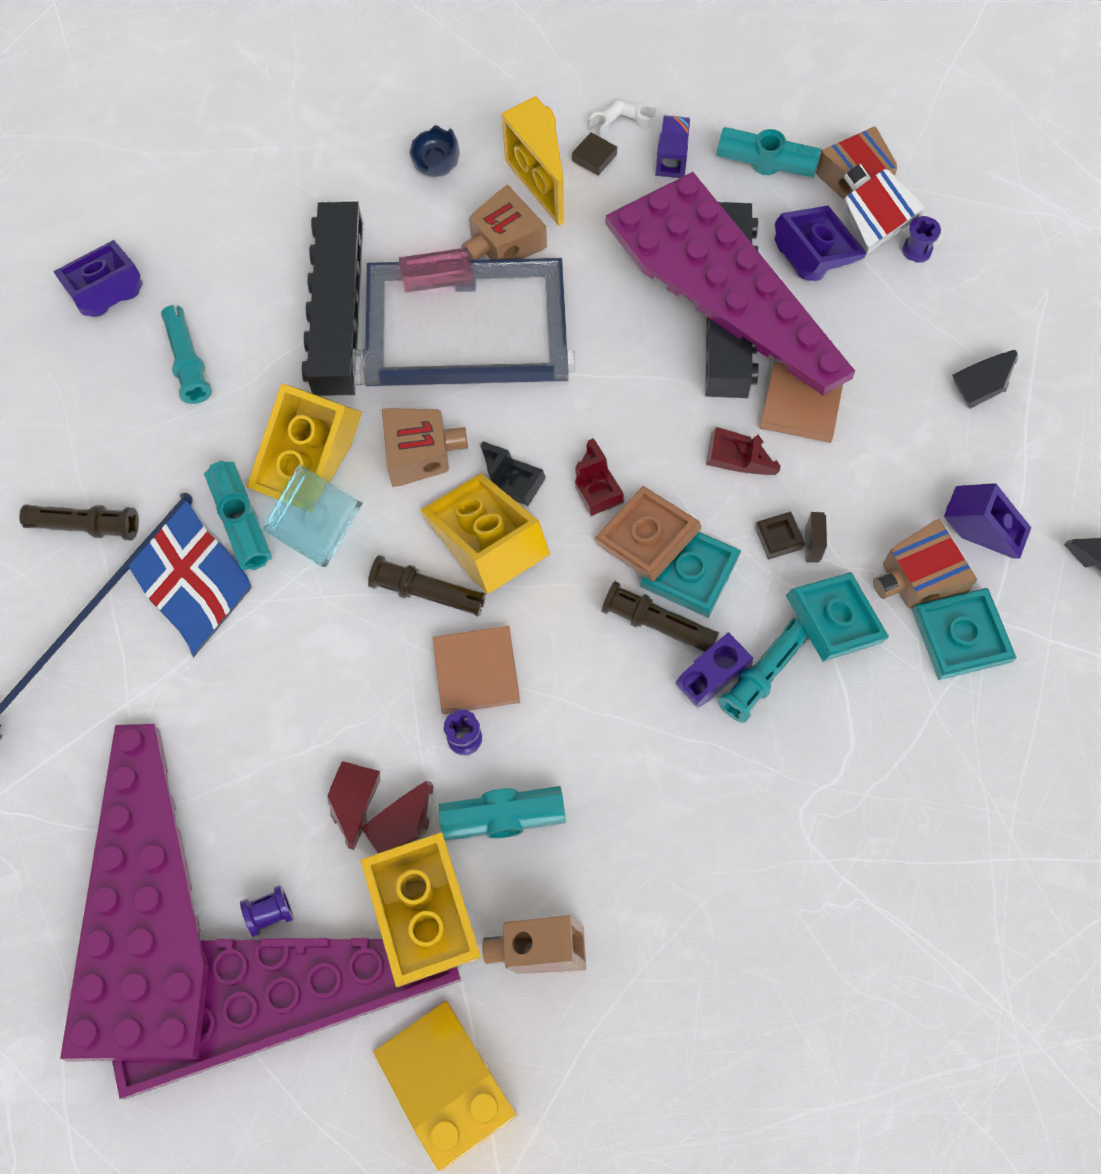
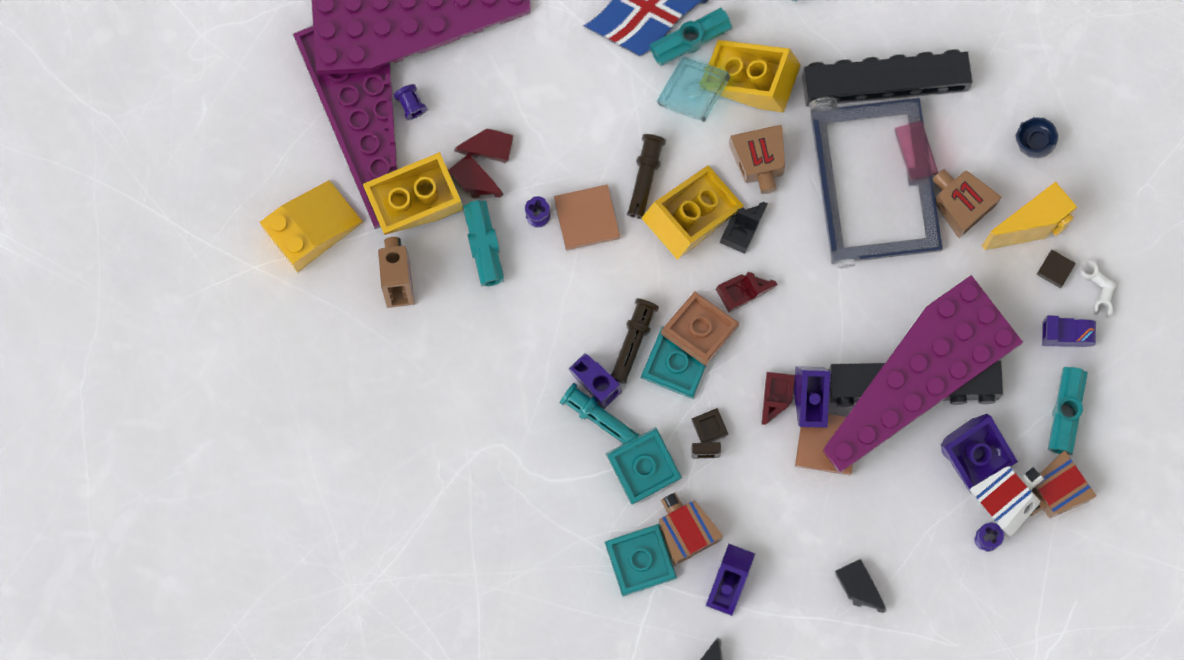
camera: 85 degrees right, 10 degrees up
none -> dark purple slope [794,366,831,428]

